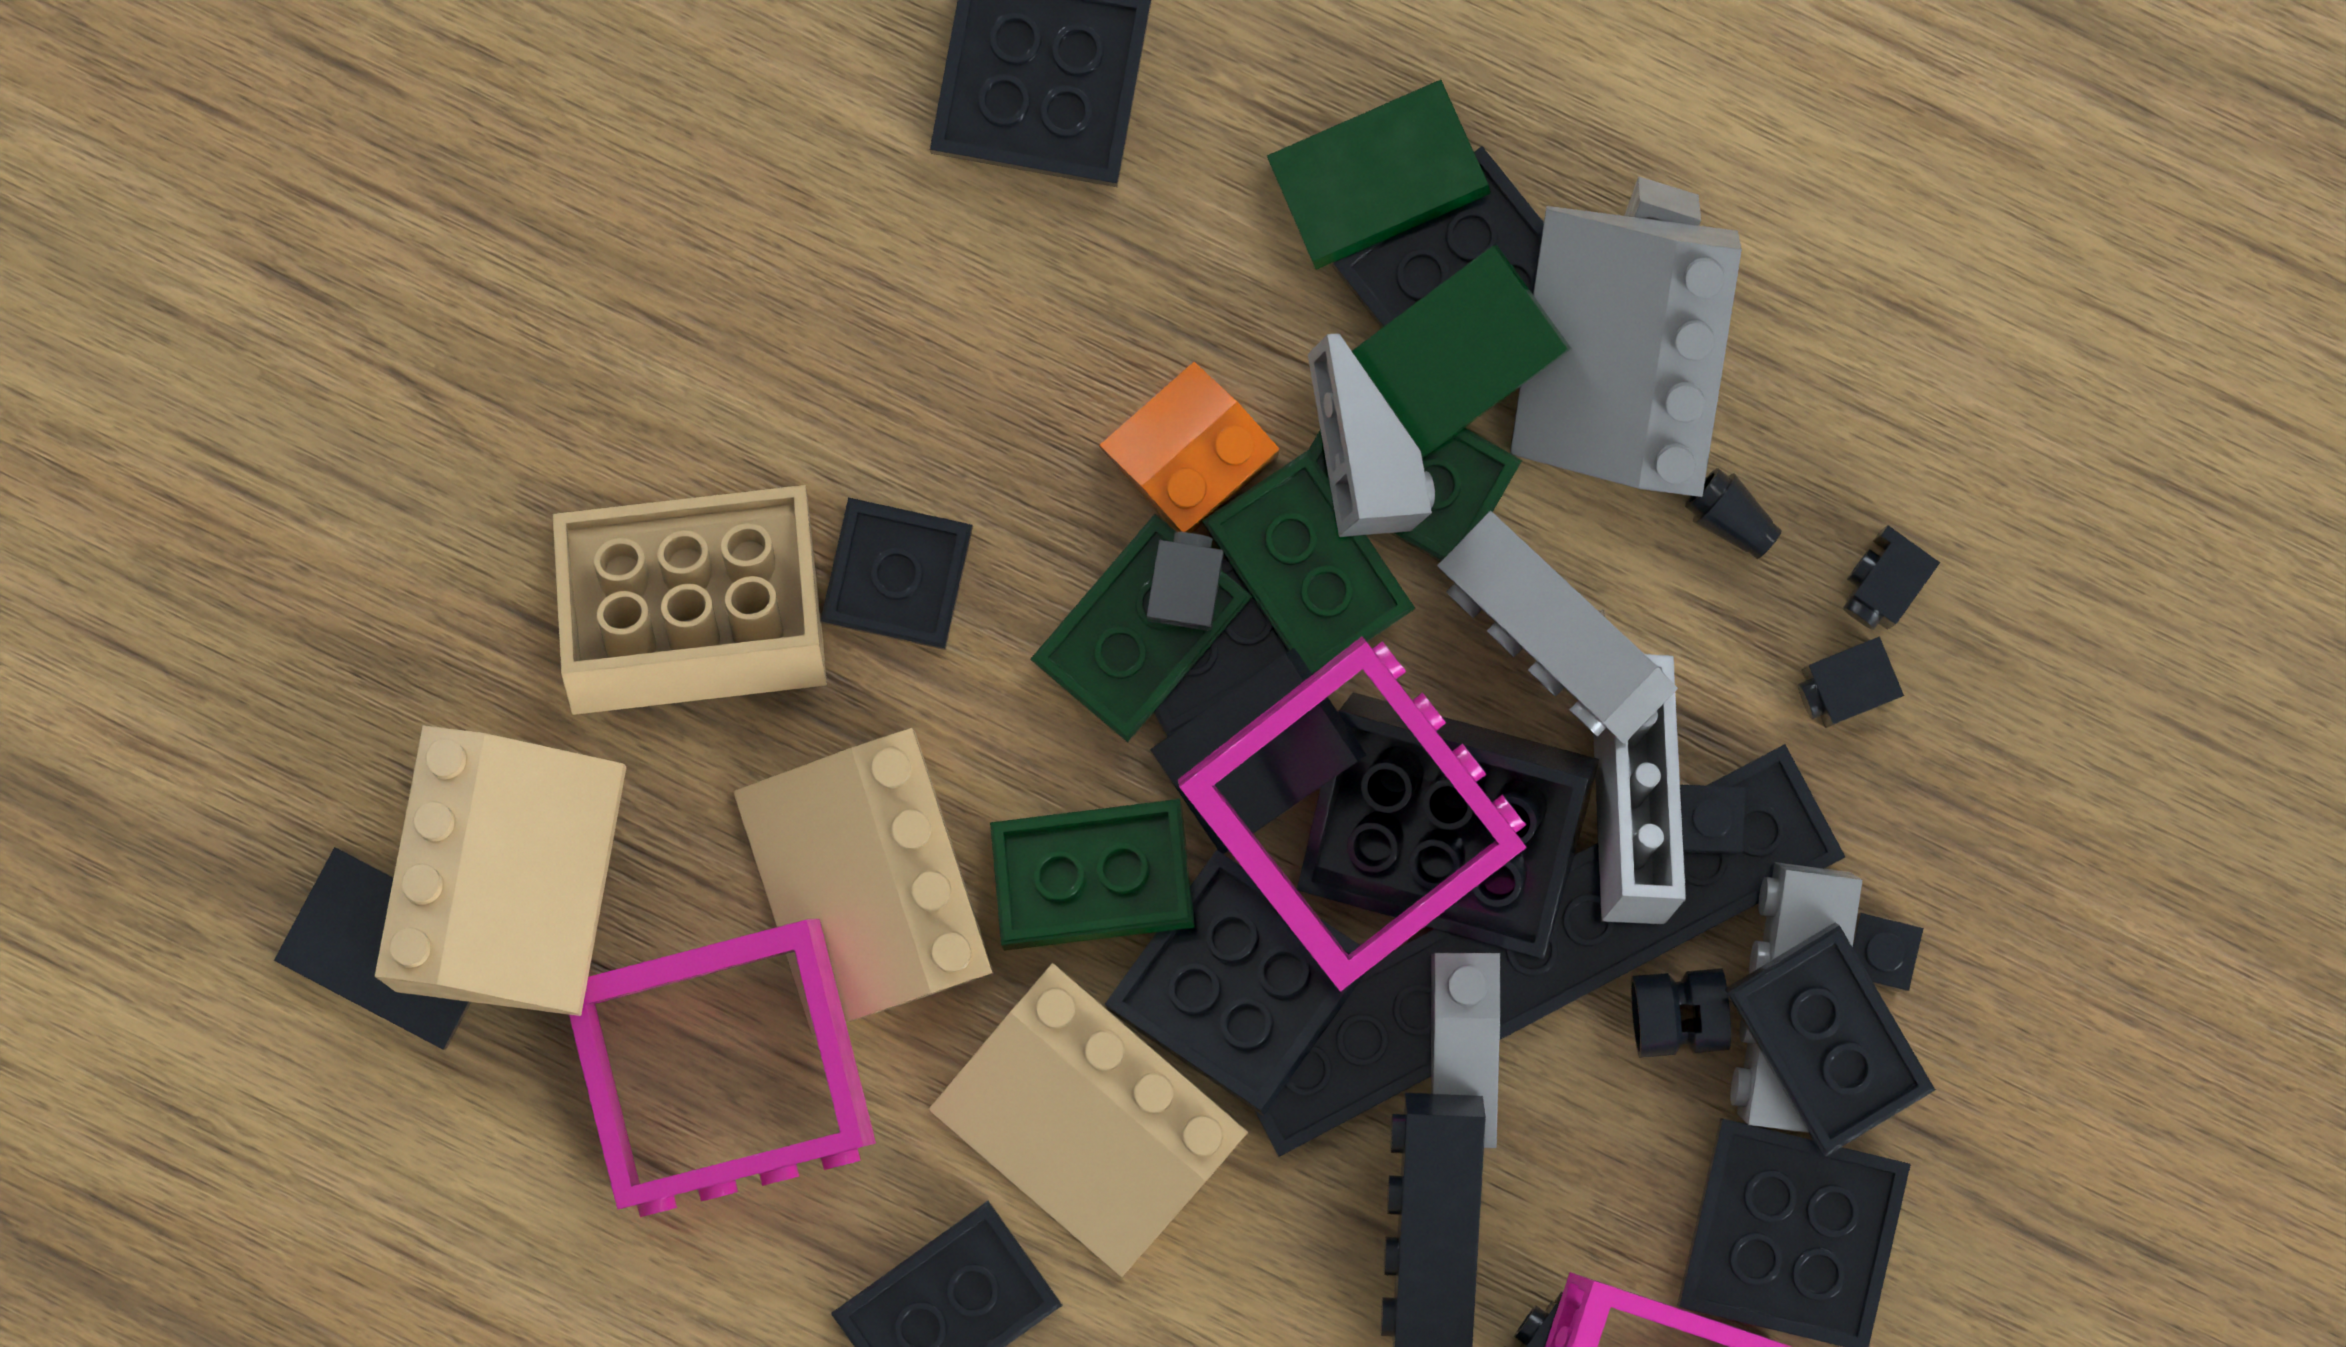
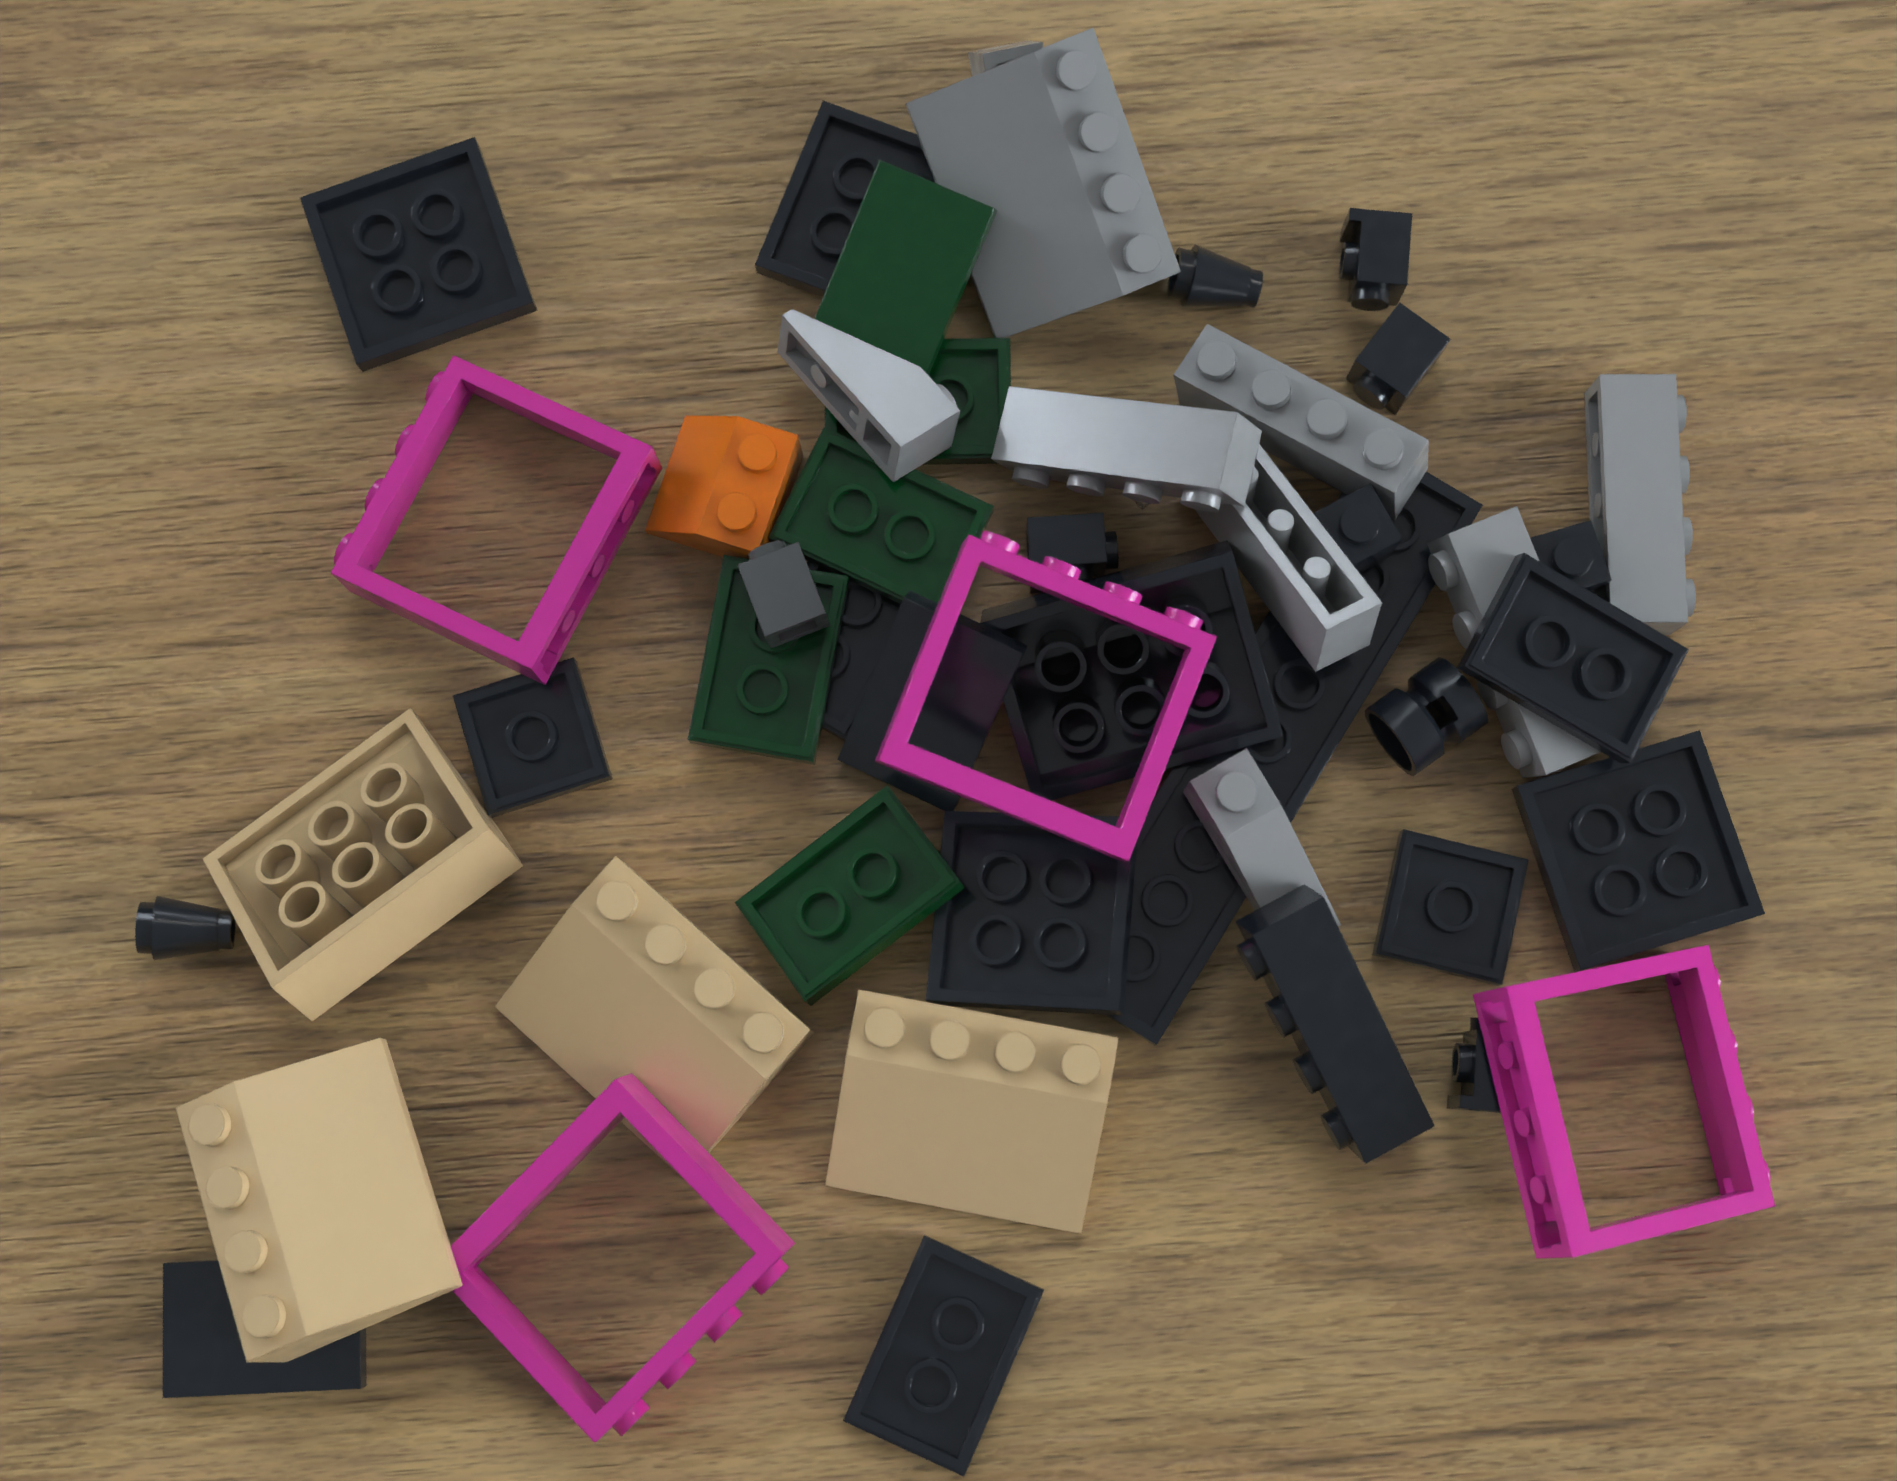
camera: 25 degrees left, 5 degrees down
dark green tile [1267,79,1491,270] -> none
none -> black cone [135,896,236,960]
none -> dark pink window [331,355,662,685]
none -> black brick [1026,512,1119,594]
none -> light grey brick [1173,324,1429,520]
none -> black tile [1372,829,1529,986]
none -> light grey brick [1584,374,1696,635]

